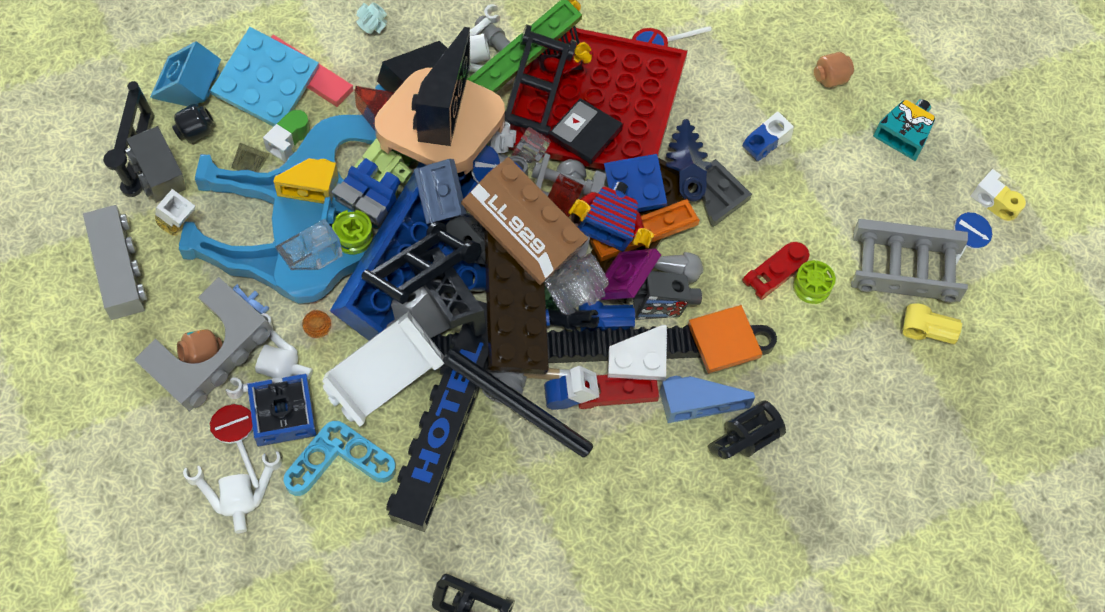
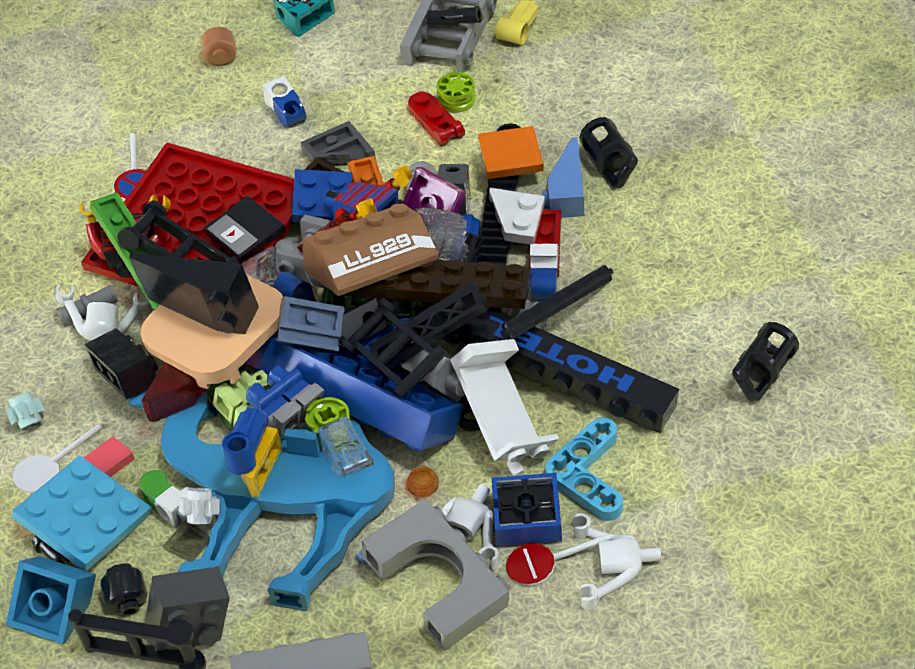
camera: 70 degrees left, 15 degrees down
white leg [155,189,195,235] -> none
nougat head [177,329,222,364] -> none
dark blue plant [666,119,712,201] -> none
none -> white piece [13,424,102,493]
none -> white gear [179,488,220,524]
none -> blue piece [222,407,268,475]
none -> black pin [426,6,482,27]

